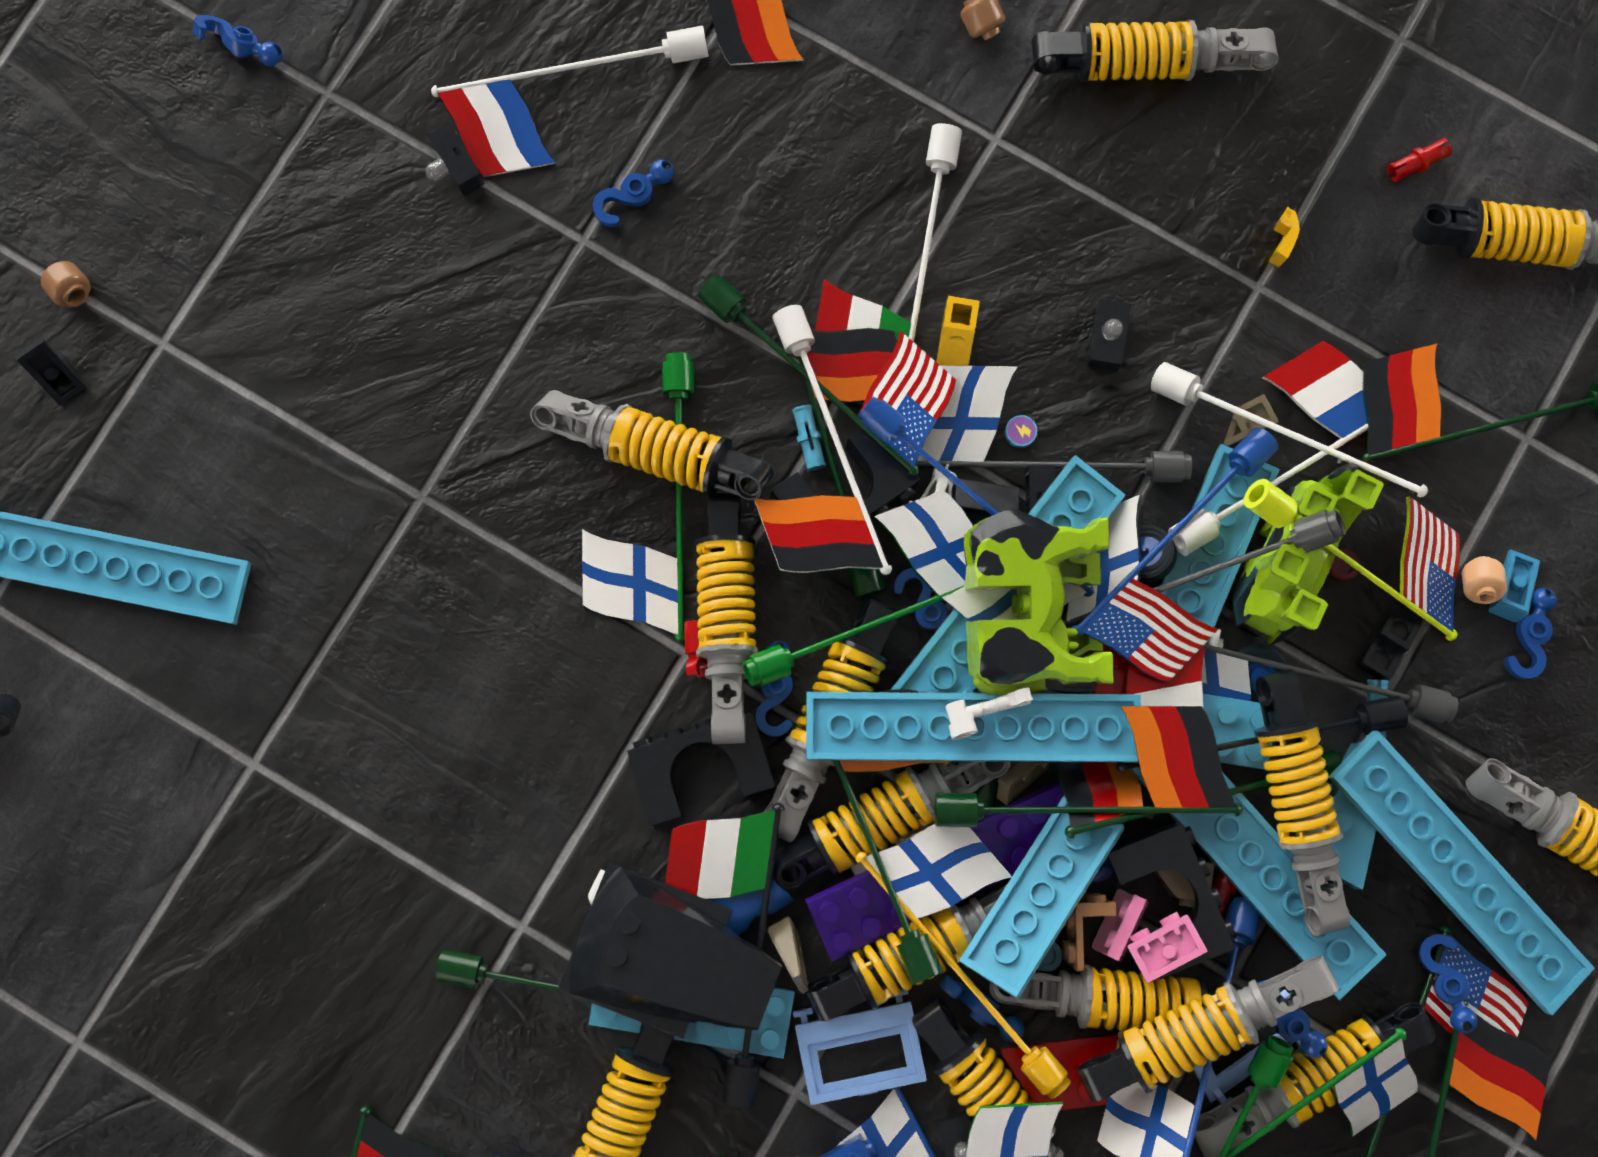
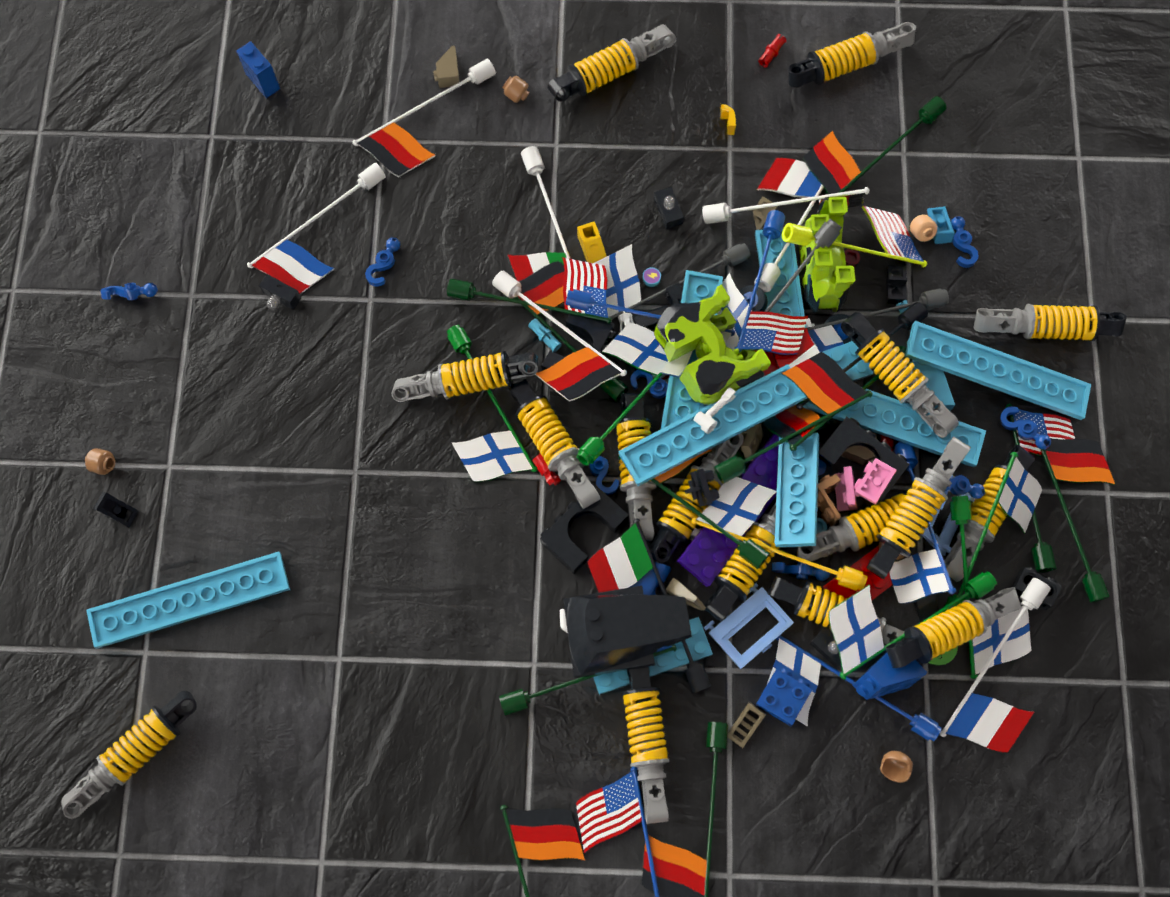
camera: 25 degrees left, 10 degrees down
none -> black hips [685,469,720,507]

